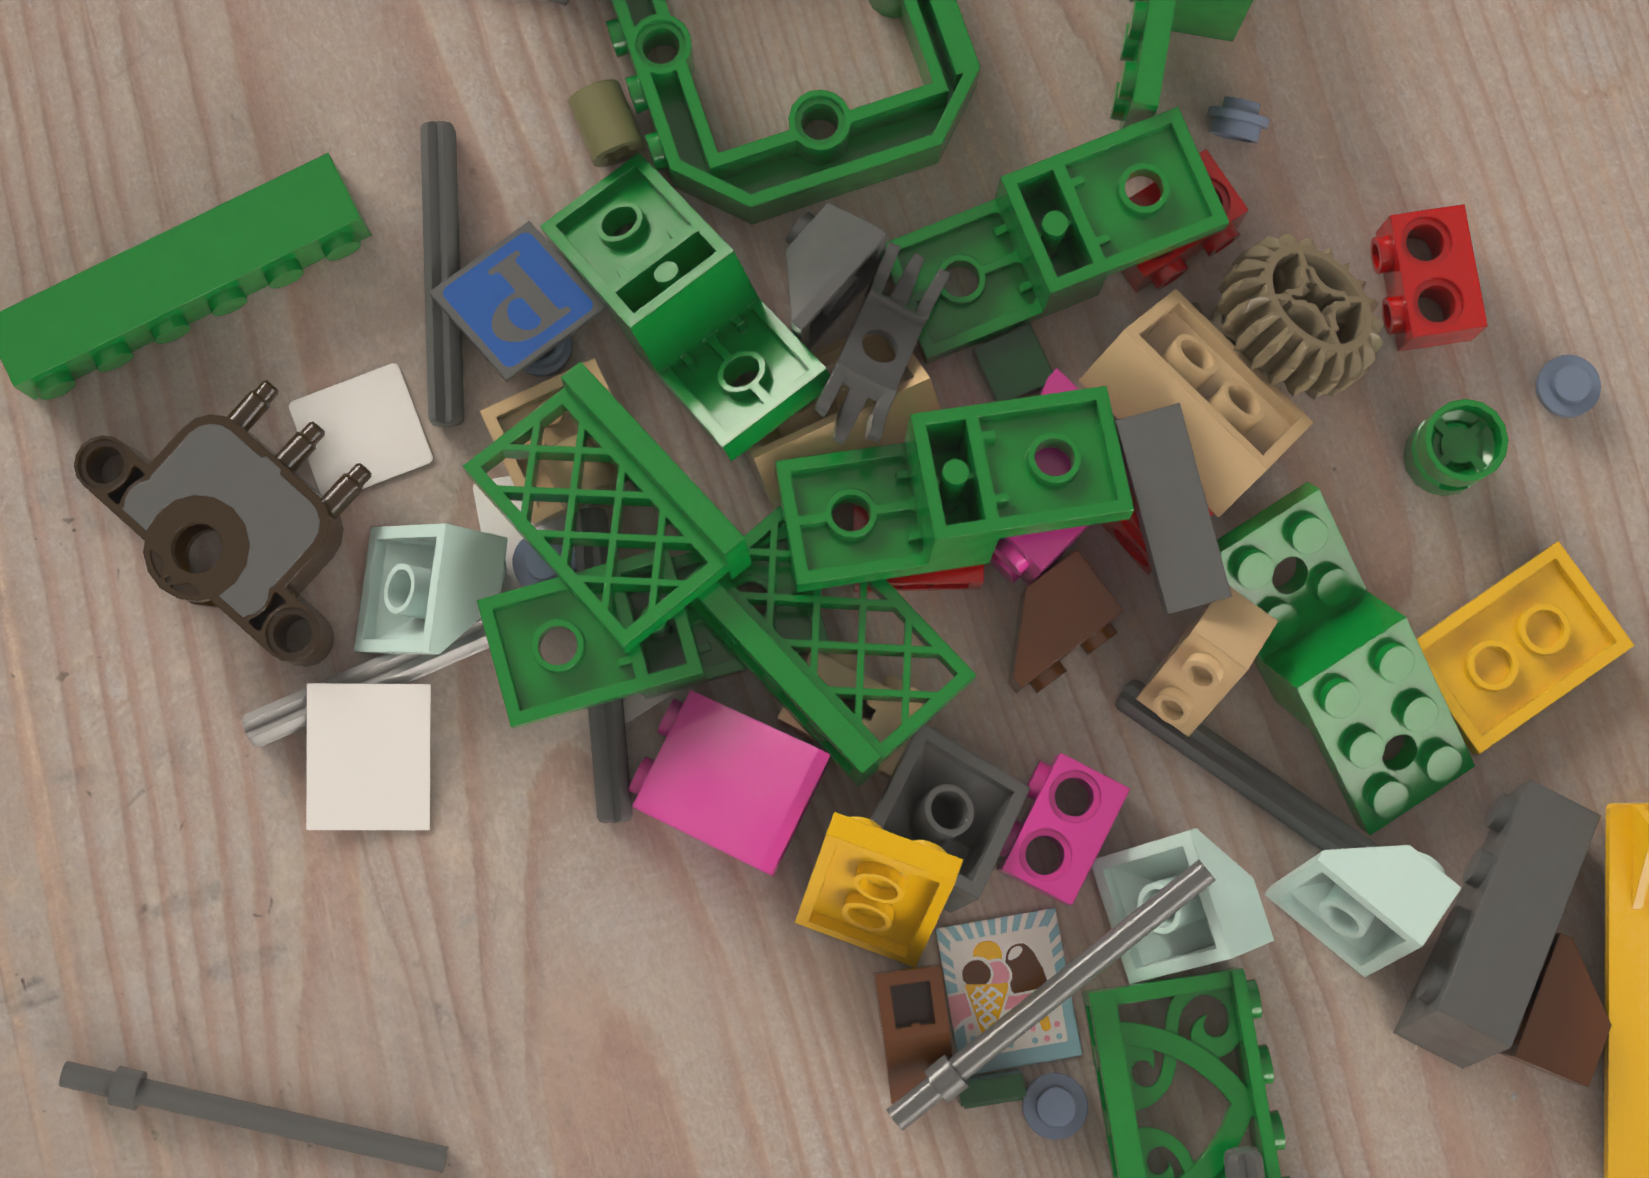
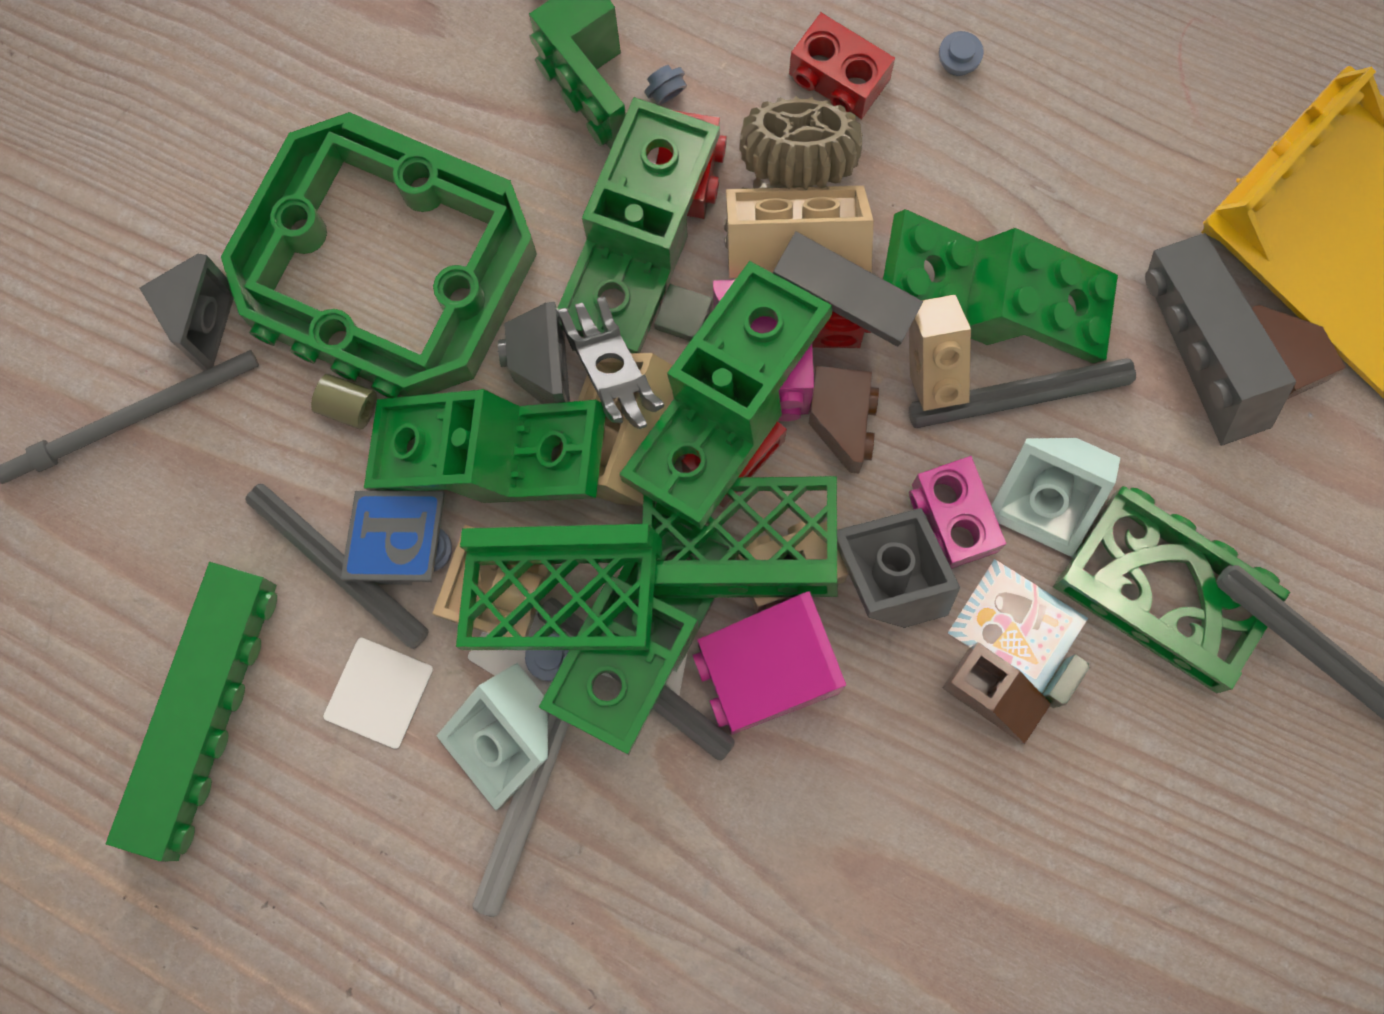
camera: 40 degrees left, 5 degrees down
dark brown piece [74,380,372,667] -> none
white sticker [306,683,431,830] -> none
yellow plate [794,812,963,967] -> none
dark grey bar [887,859,1216,1131] -> none
sand blue plate [1022,1073,1088,1140] -> none
light aqua slope [1264,845,1461,978] -> none
green wheel [1403,399,1509,496] -> none
yellow plate [1416,541,1635,755] -> none

